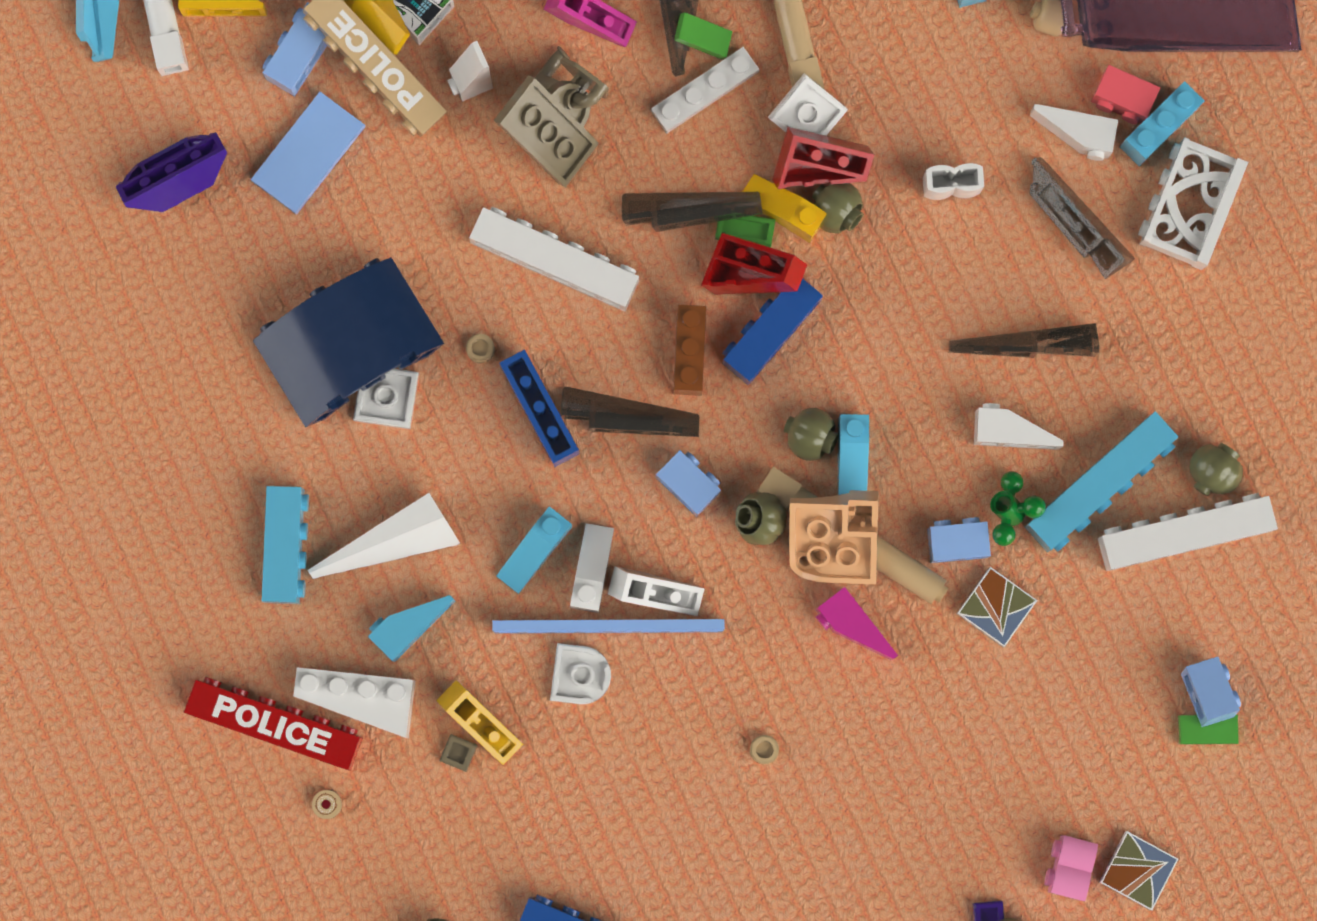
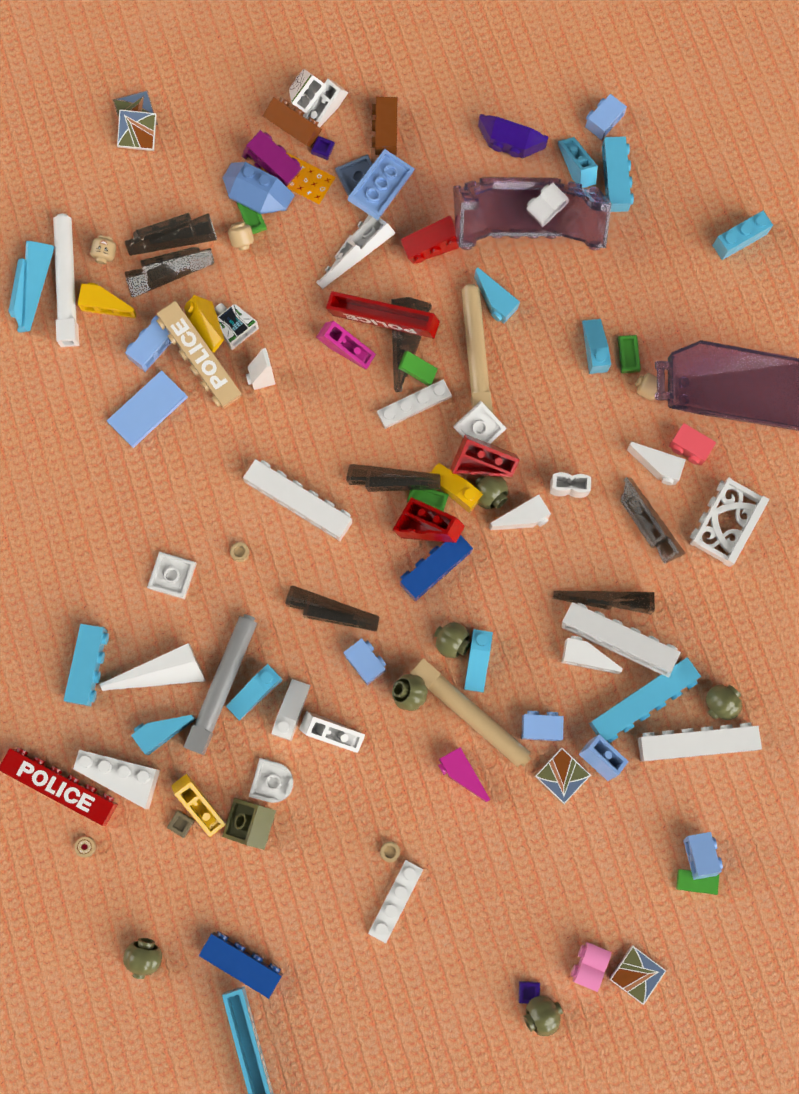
camera: 10 degrees right, 5 degrees down
dark purple wedge [116,132,227,212] -> none
dark blue panel [253,257,444,427] -> none
light blue tile [492,619,725,633] -> none
dark tan plate [494,46,609,188] -> none
blue brick [499,349,579,468] -> none
dark orange brick [673,305,706,396] -> none
light nougat slope [789,490,879,584] -> none
green piece [990,471,1046,546] -> none
medium azure brick [1120,81,1205,167] -> none
none -> light grey brick [184,614,257,755]
none -> olive slope [222,798,276,850]
none -> white plate [368,860,423,943]
none -> white slope [489,495,551,530]
none -> white brick [562,602,681,678]
none -> light blue brick [579,735,629,781]

